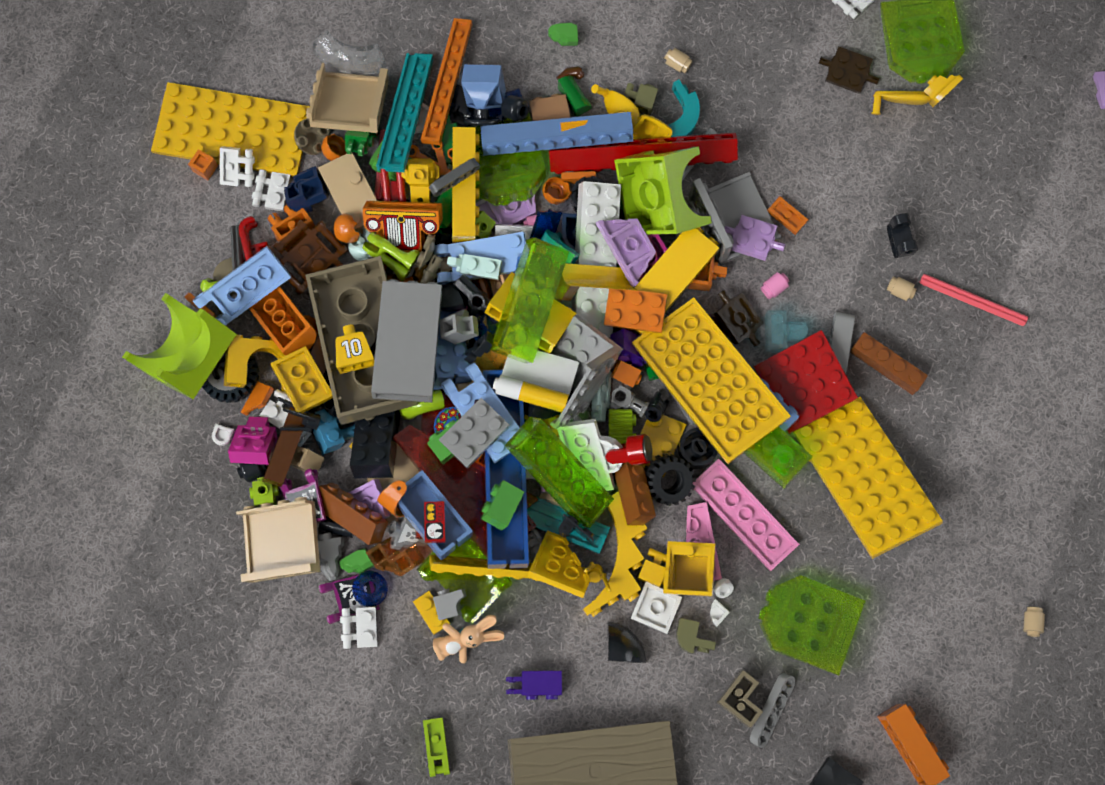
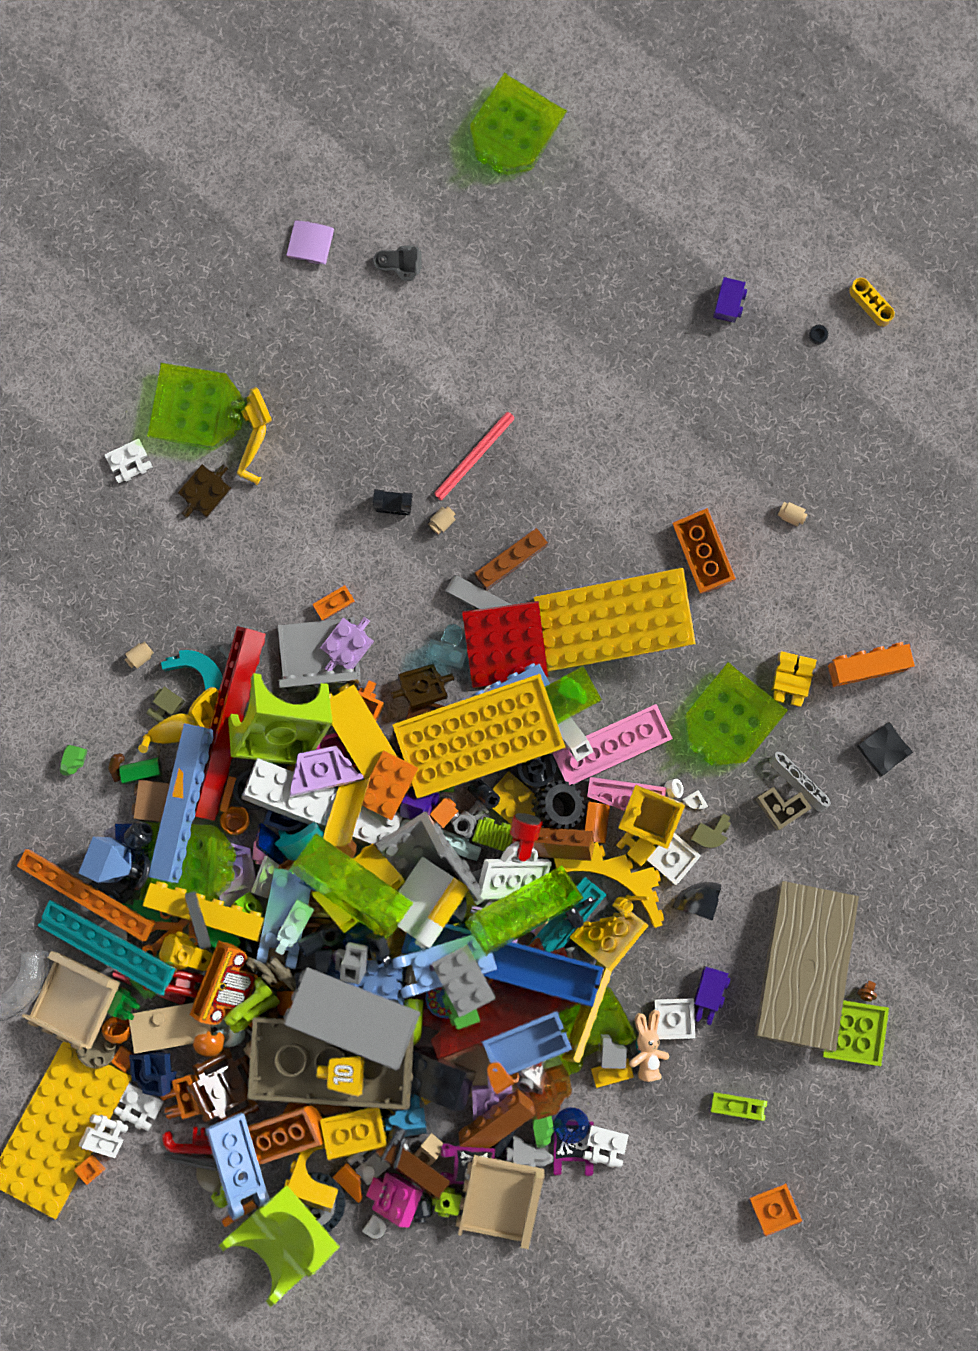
camera: 75 degrees left, 5 degrees up
tile [424,501,445,543] -> none
bright green brick [481,480,524,530] -> none
bright pink brick [760,272,789,299] -> none
none -> orange tile [111,1045,133,1073]
none -> white brick [556,714,594,762]
none -> orange brick [584,802,610,844]
none -> white plate [654,998,695,1039]
none -> orange brick [672,508,736,594]
none -> yellow hips [771,651,817,707]

